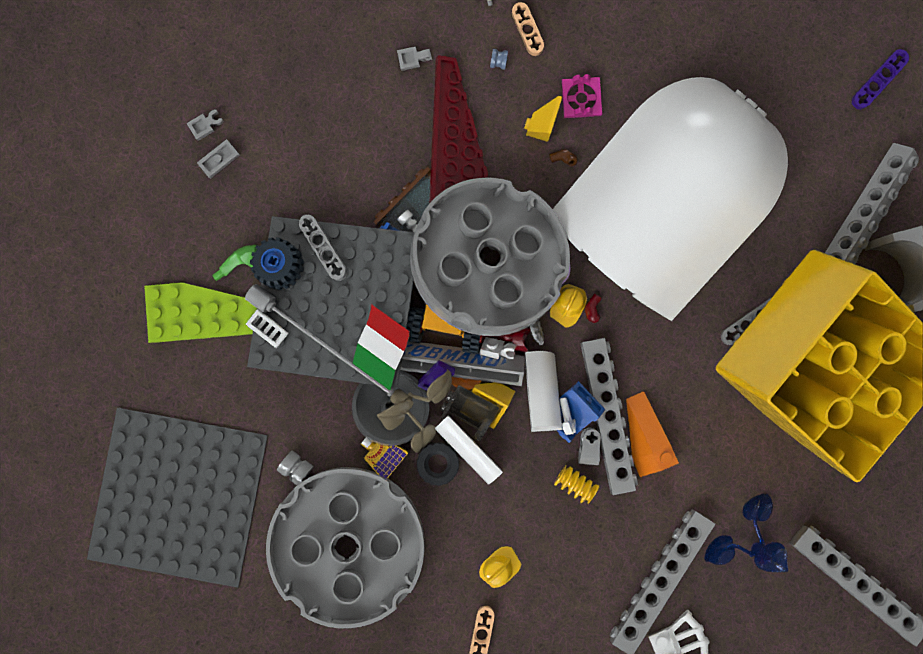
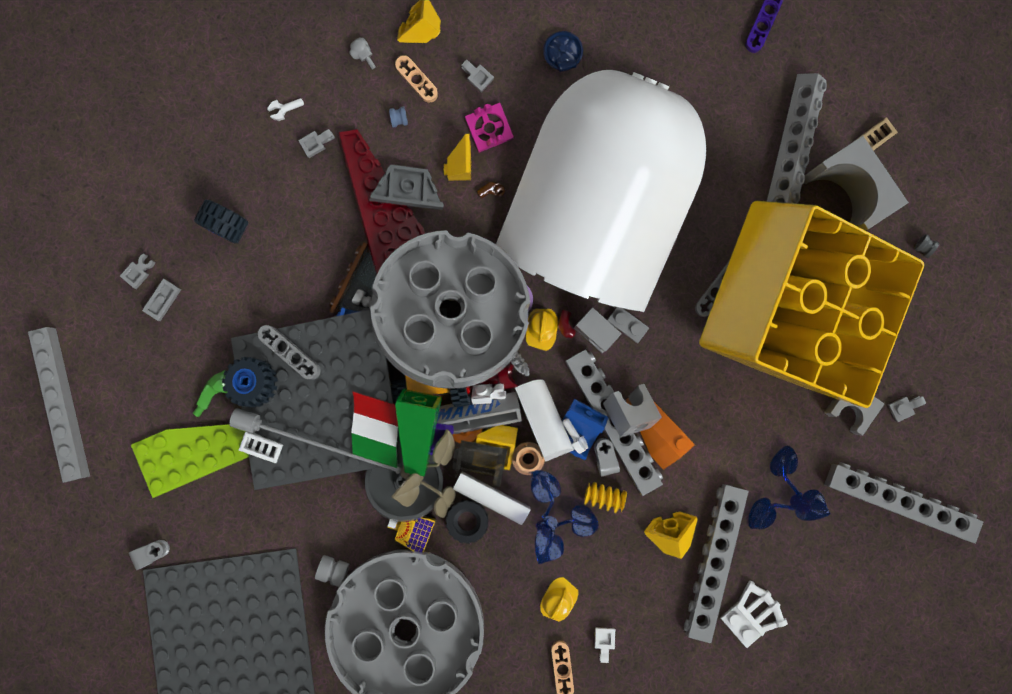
camera: 20 degrees left, 0 degrees up
none -> light grey brick [28,327,90,483]
none -> light grey piece [129,540,170,571]
none -> black wheel [194,199,249,243]
none -> white bar [267,98,304,121]
none -> dark grey wing [369,164,444,210]
none -> green slope [395,389,442,477]
none -> light grey plate [461,59,494,93]
none -> light nougat piece [512,442,545,475]
none -> clear blue plant [531,470,599,564]
none -> dark blue piece [543,31,583,72]
none -> light grey piece [574,308,621,353]
none -> white plate [595,627,615,663]
none -> light grey piece [603,384,662,438]
none -> light grey plate [607,307,649,344]
none -> yellow slope [644,512,697,559]
none -> light grey piece [824,397,884,436]
none -> light grey plate [888,396,926,422]

